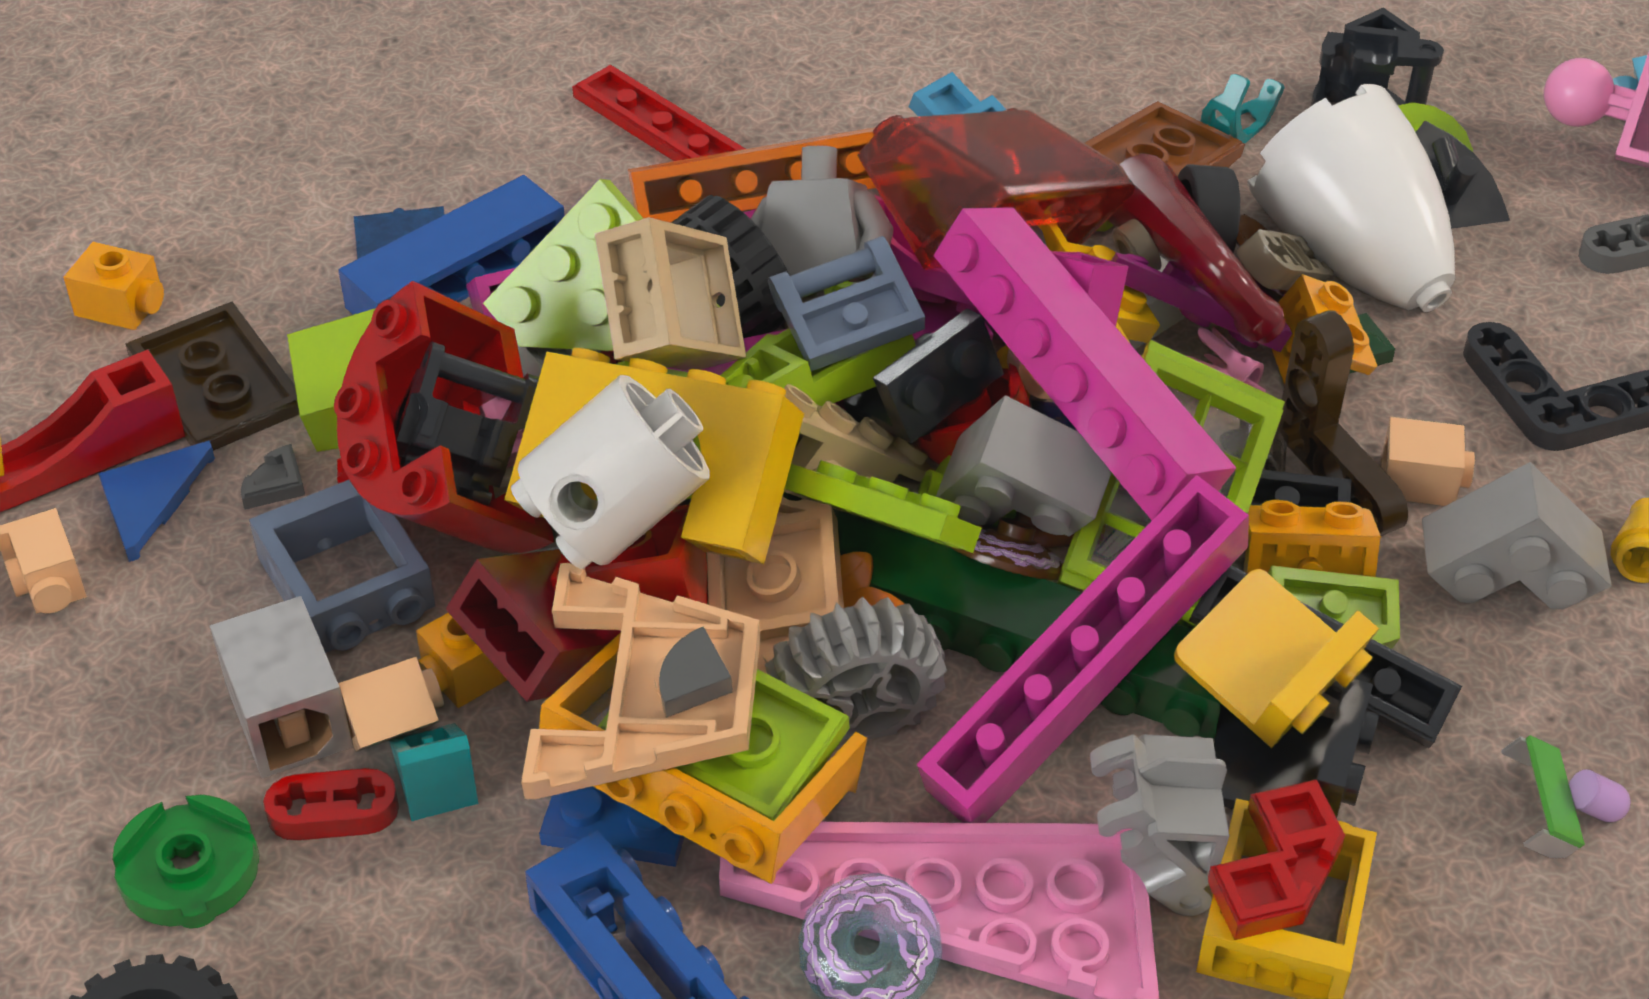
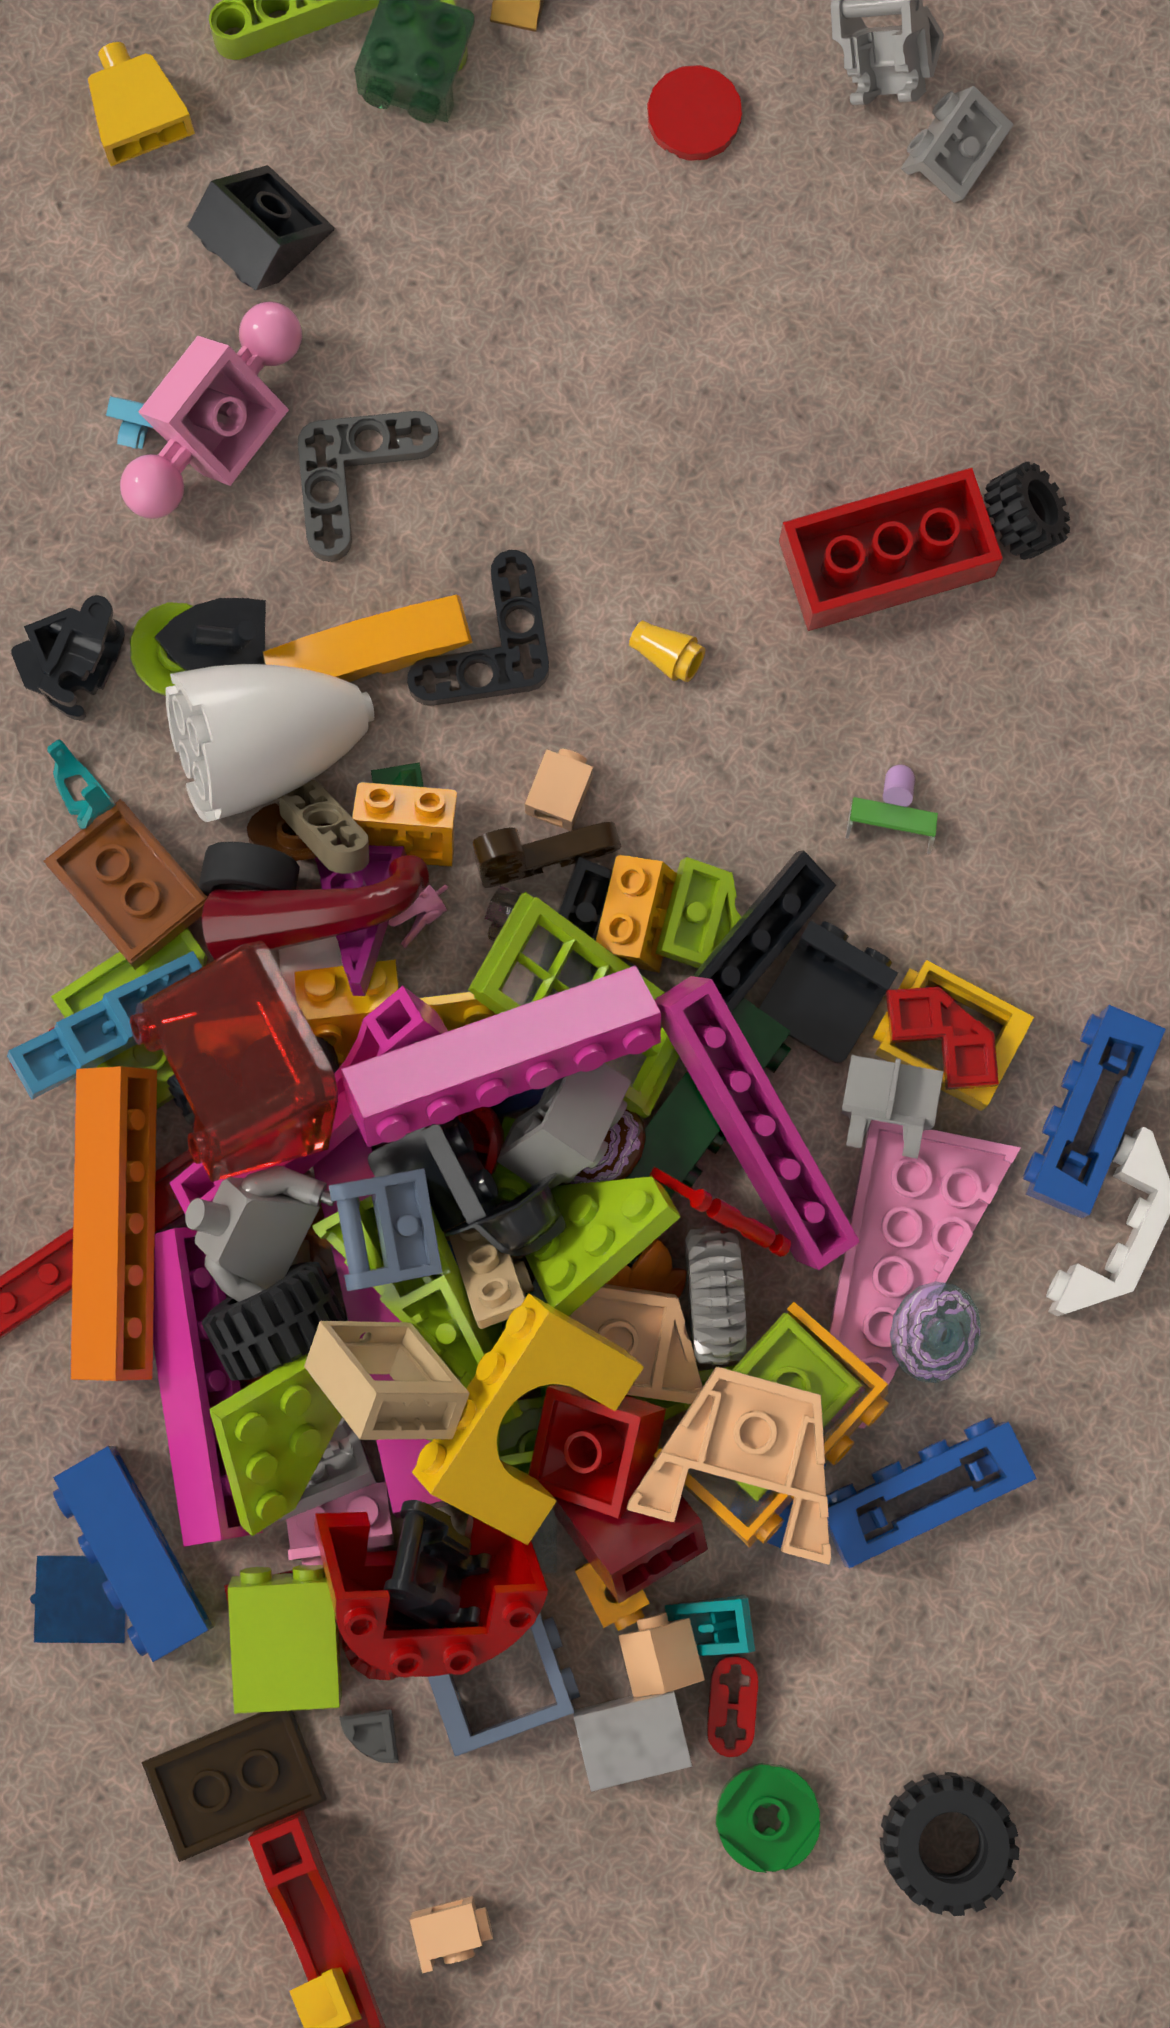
camera: 80 degrees left, 35 degrees up
light orange brick [63,242,164,330] -> none
blue tile [98,441,215,562] -> none
white cylinder [511,375,710,569] -> none
dark grey tile [659,626,733,718] -> none
dark tan tile [1112,219,1162,270] -> none
yellow bracket [1174,569,1379,748] -> none
light grey brick [1422,462,1612,609] -> none
none -> light orange slope [263,594,473,682]
none -> black piece [445,1172,566,1256]
none -> red piece [649,1167,791,1257]

